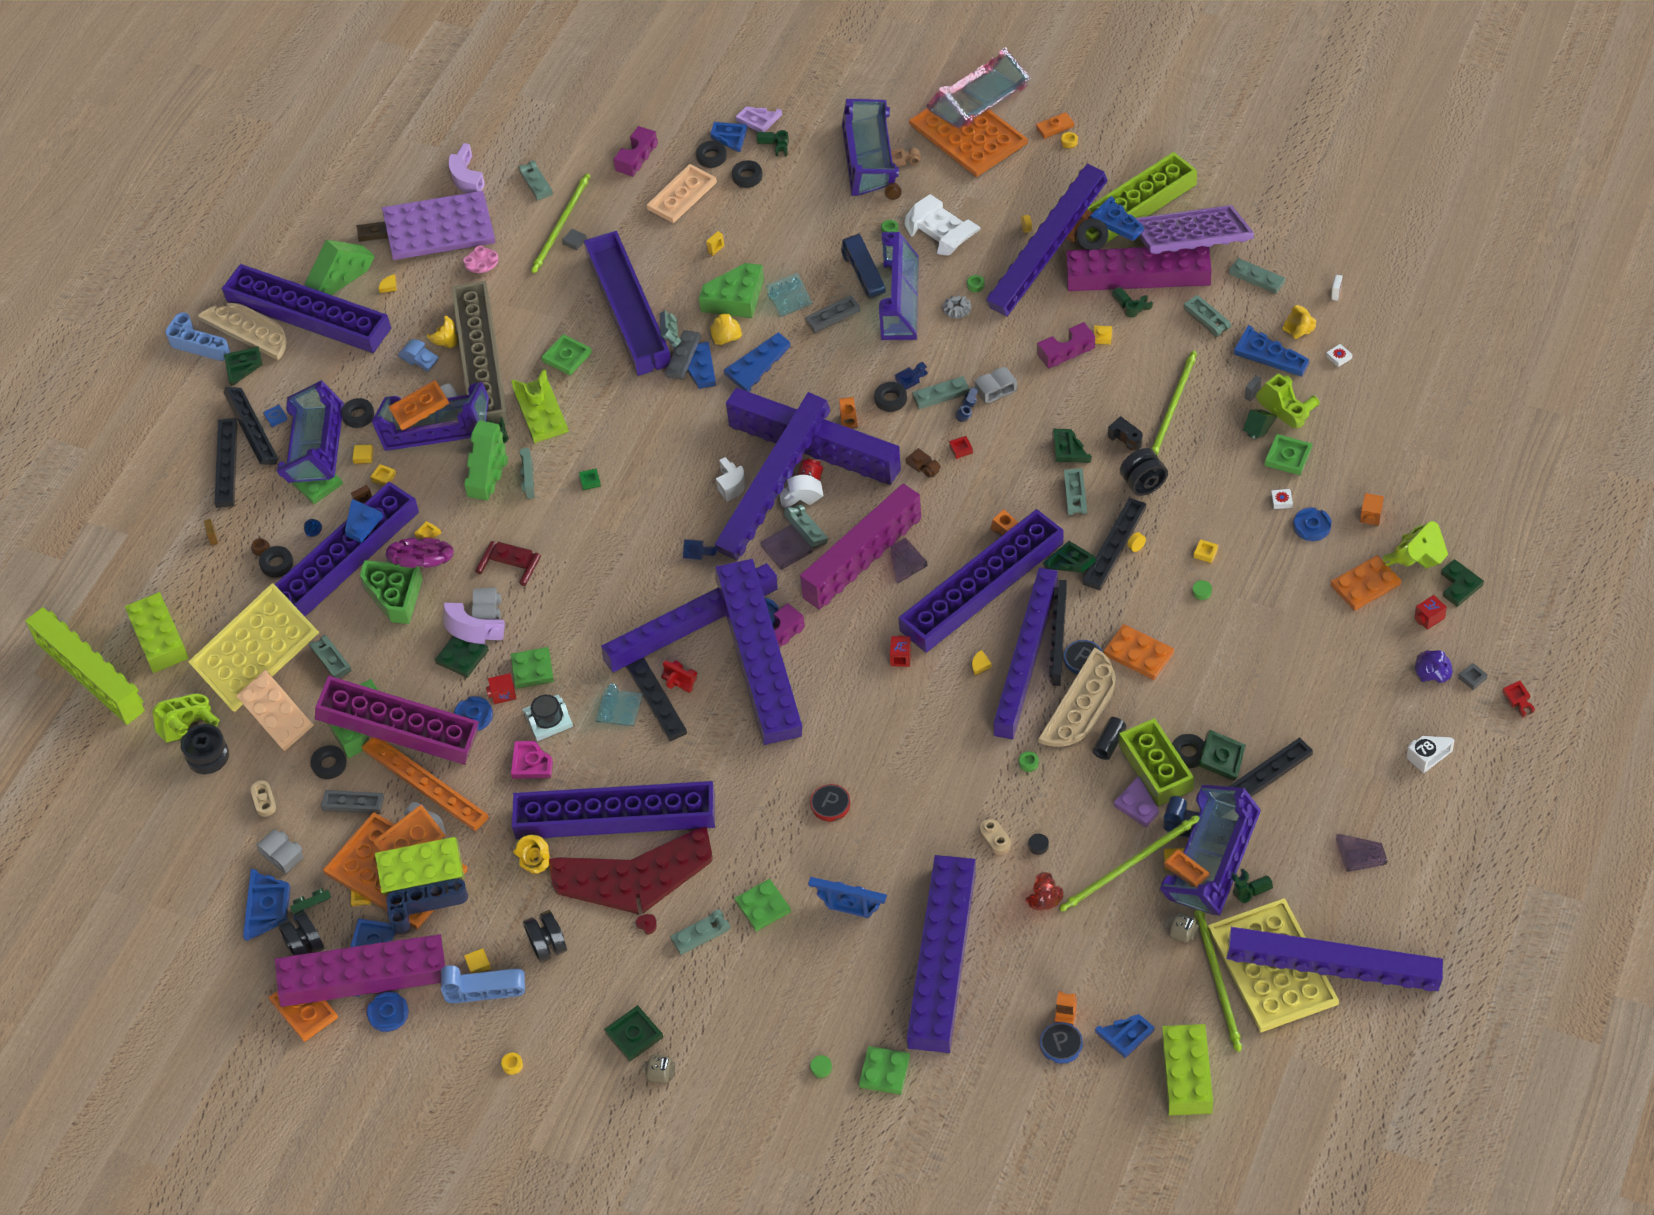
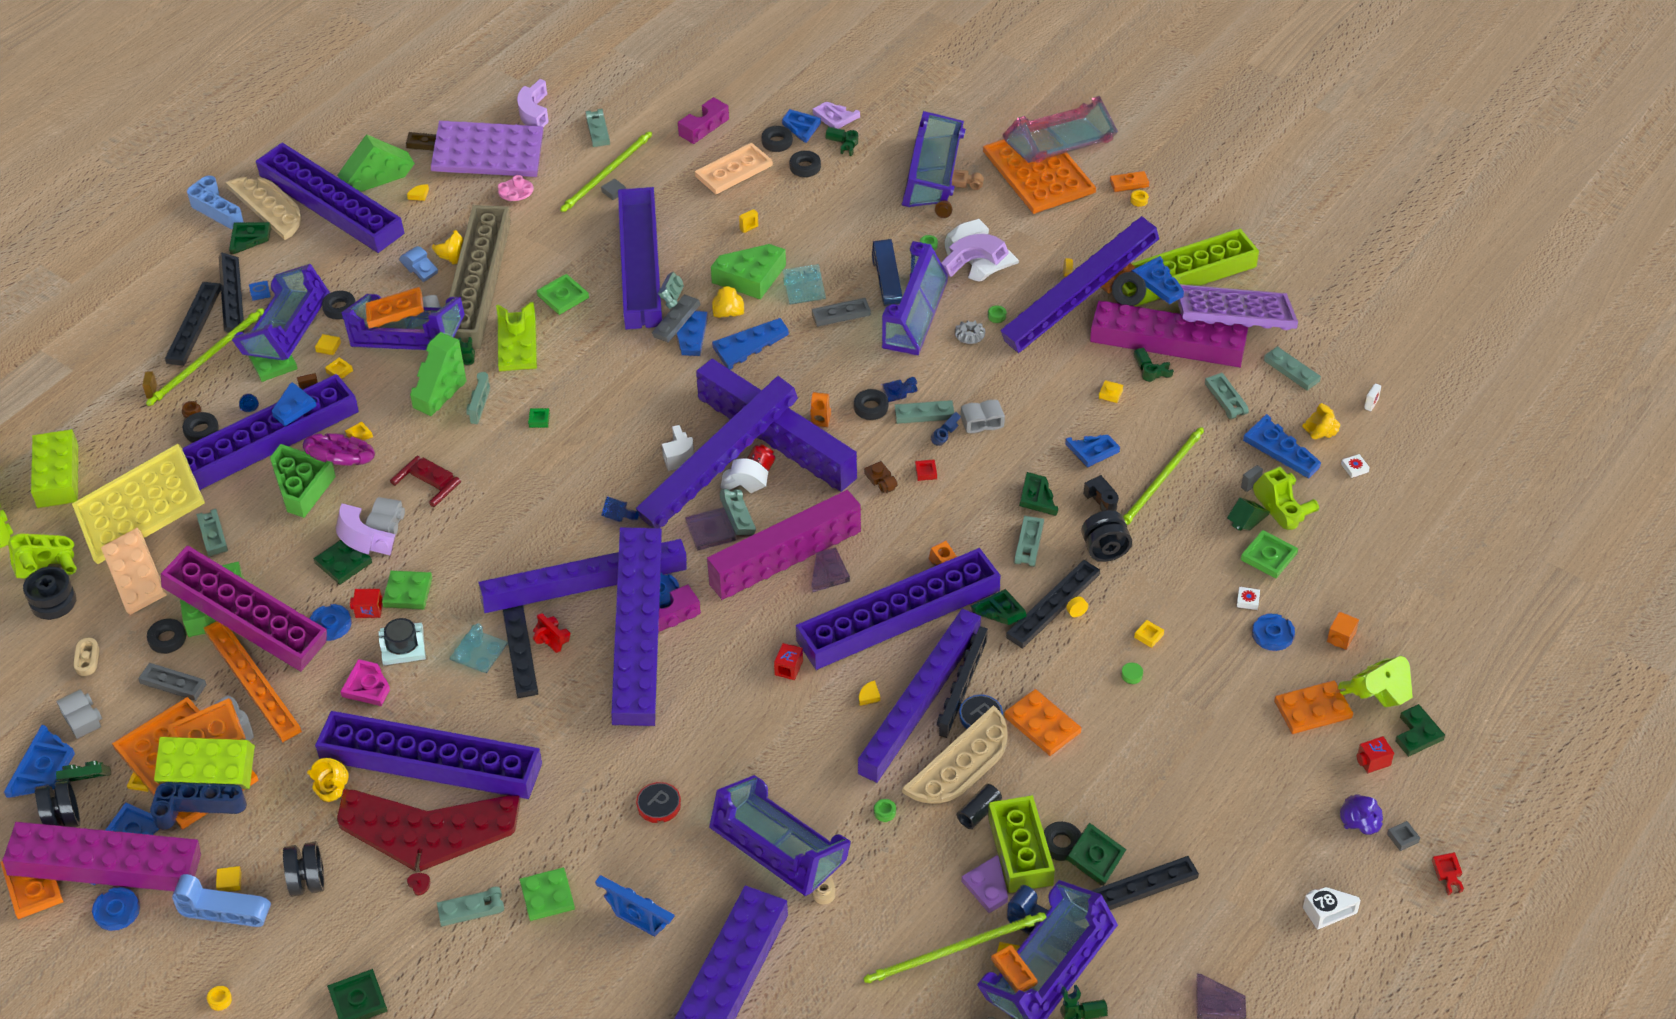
camera: 10 degrees right, 5 degrees down
clear red hair [1025,872,1064,910] -> none
black tile [1028,834,1049,855] -> none
magenta arch [1037,322,1095,369] -> none
none -> lime hose [146,308,264,406]
none -> windscreen [709,775,851,896]
none -> lavender arch [941,234,1009,277]
none -> blue wing [1065,435,1120,468]

